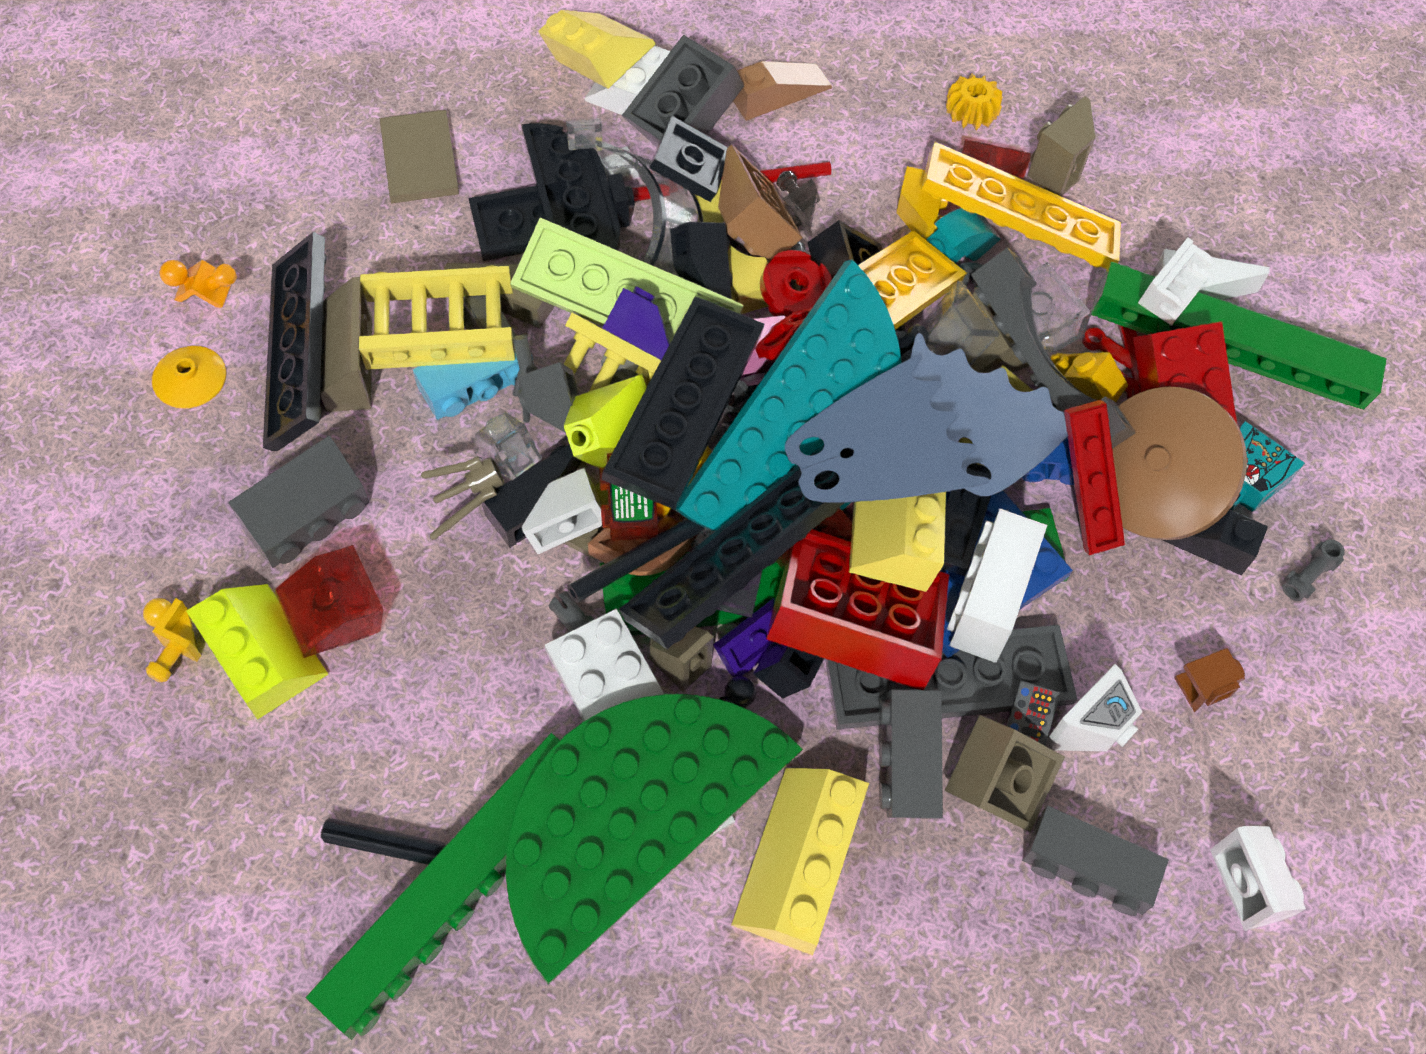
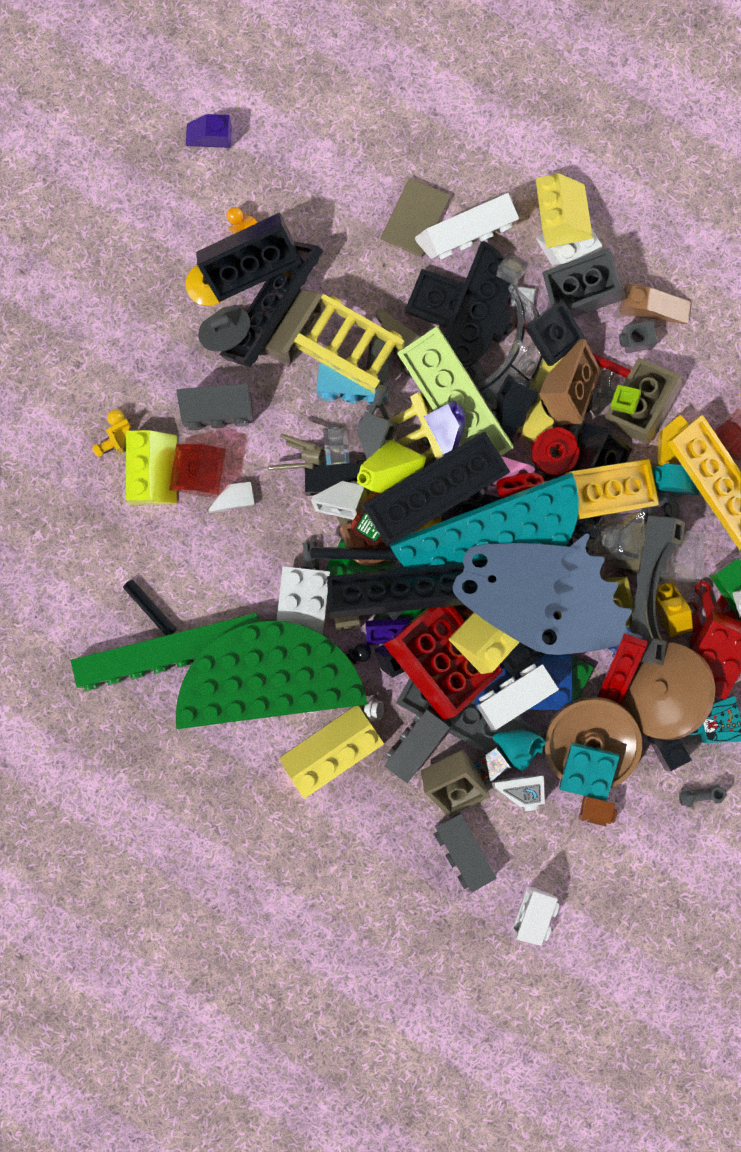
camera: 40 degrees right, 20 degrees up
none -> dark purple slope [186,114,232,148]
none -> black slope [196,212,302,302]
none -> dark grey shield [198,306,250,352]
none -> white slope [209,482,254,513]
none -> white plate [364,698,384,722]
none -> white slope [415,193,519,260]
none -> teal hat [493,730,546,771]
none -> medium nougat dish [545,697,642,788]
none -> teal plate [559,742,619,801]
none -> dark tan slope [605,357,682,445]
none -> lime plate [610,385,641,415]
none -> dark grey brick [619,320,657,354]

